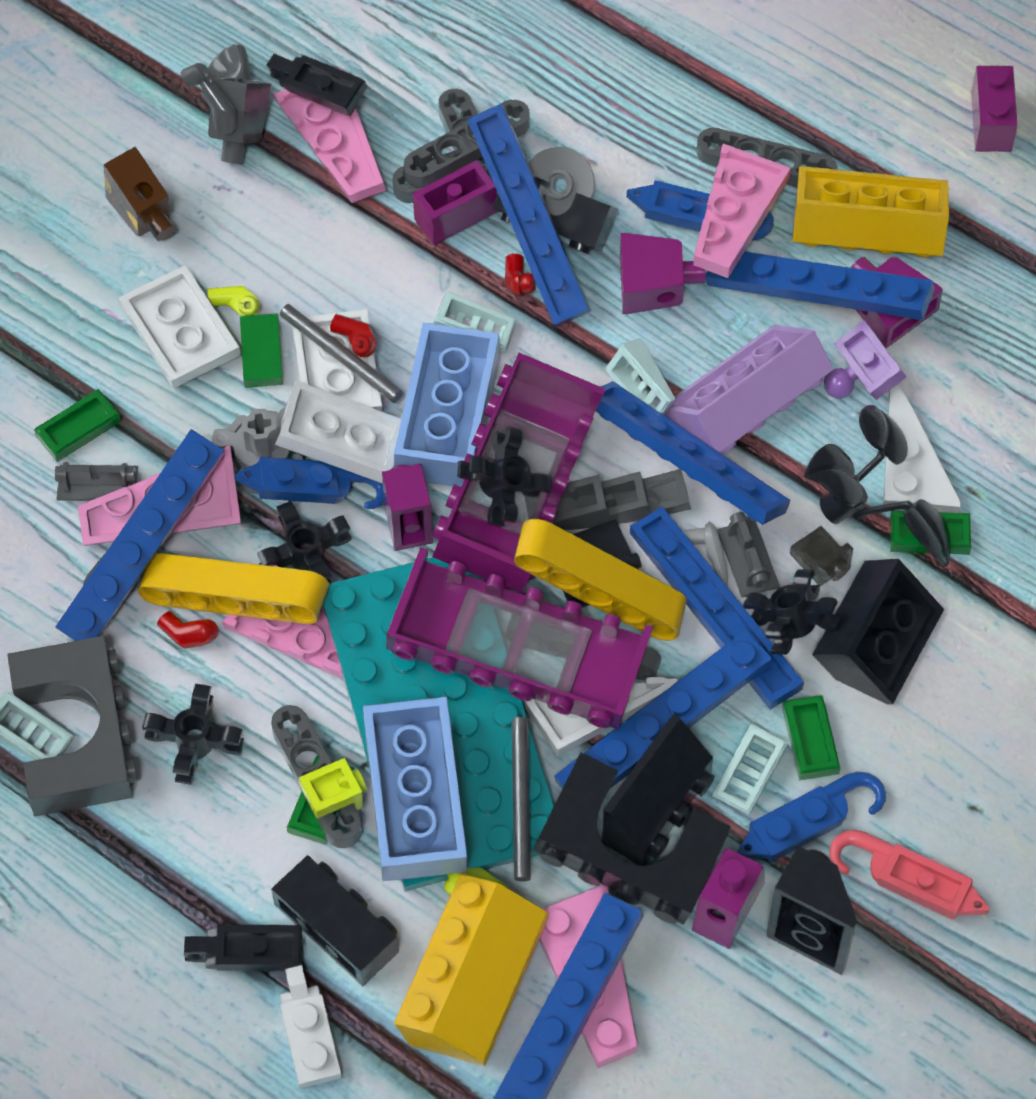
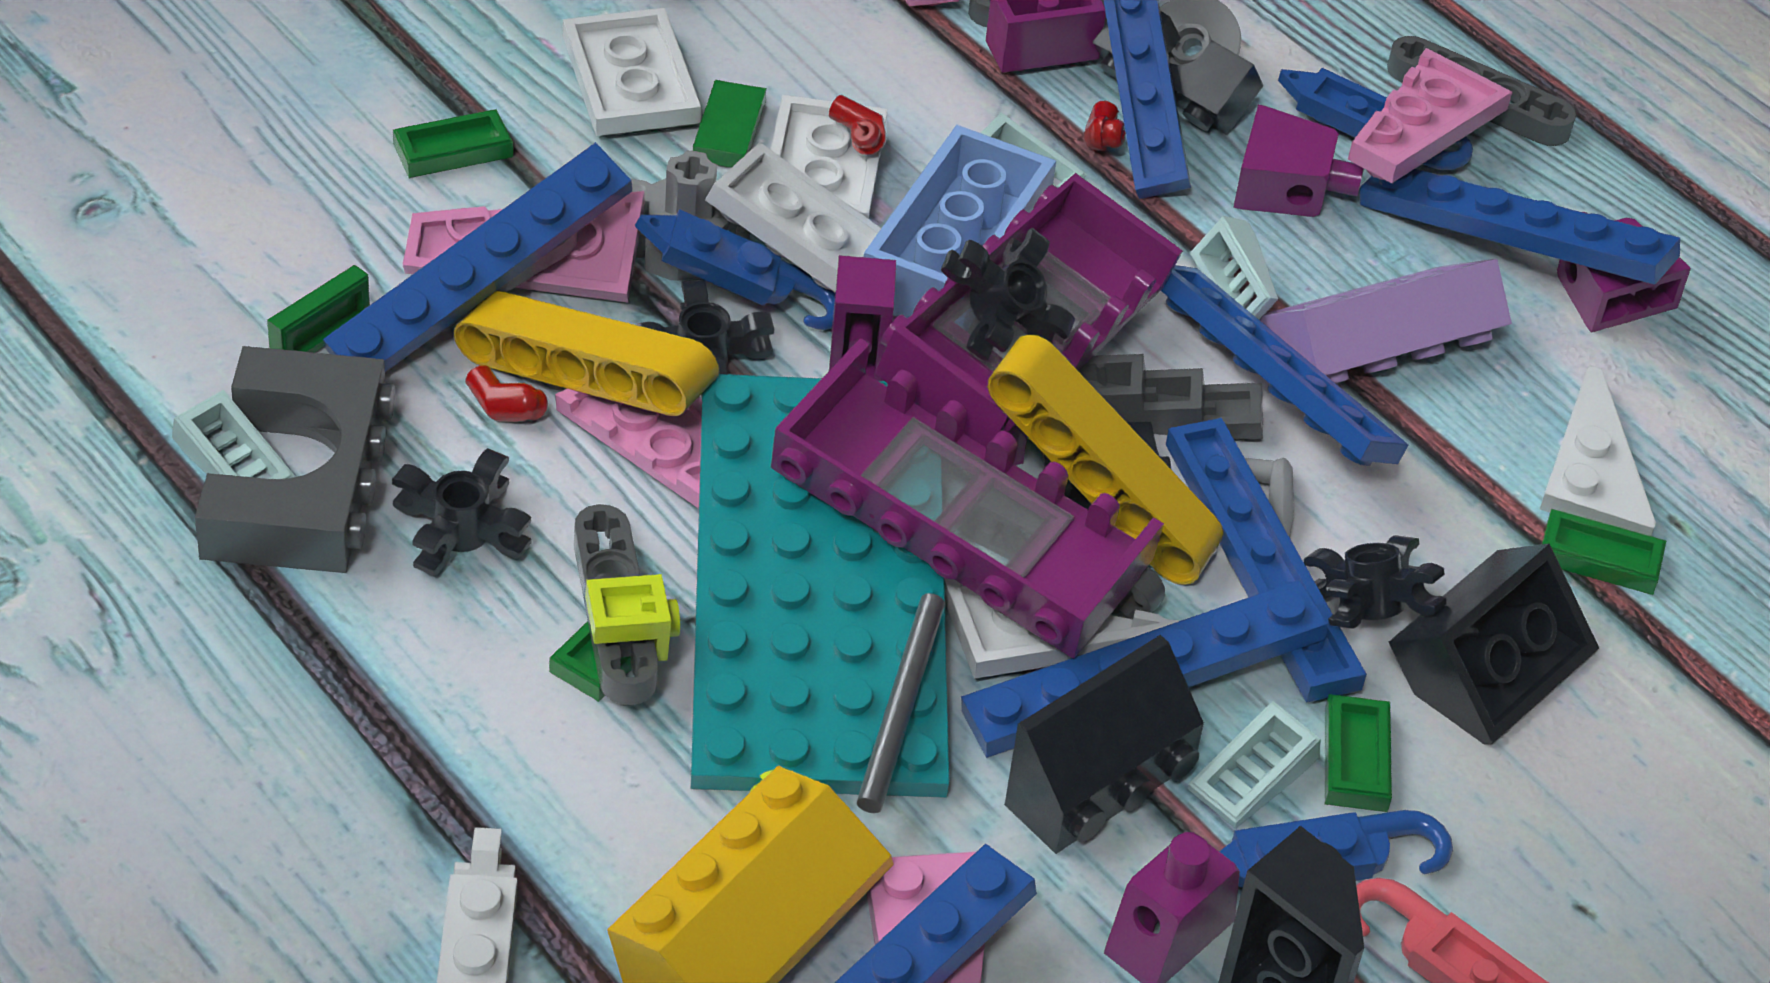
camera: 10 degrees right, 15 degrees down
dark grey hinge [55,462,138,501] -> none
black hinge [184,924,303,971] -> none
neon yellow arm [207,285,260,316] -> none
black brick [271,855,399,987] -> none
flat silver bar [280,304,403,403] -> none
light blue brick [363,697,467,882] -> none
black arch [533,752,731,925] -> none
dark grey hinge [717,512,780,598] -> none
clear smoke bracket [790,526,854,587] -> none
yellow slope [792,166,949,257] -> none
black plant [804,405,951,568] -> none
medium lavender plate [824,320,907,400] -> none
none -> green tile [267,265,370,353]

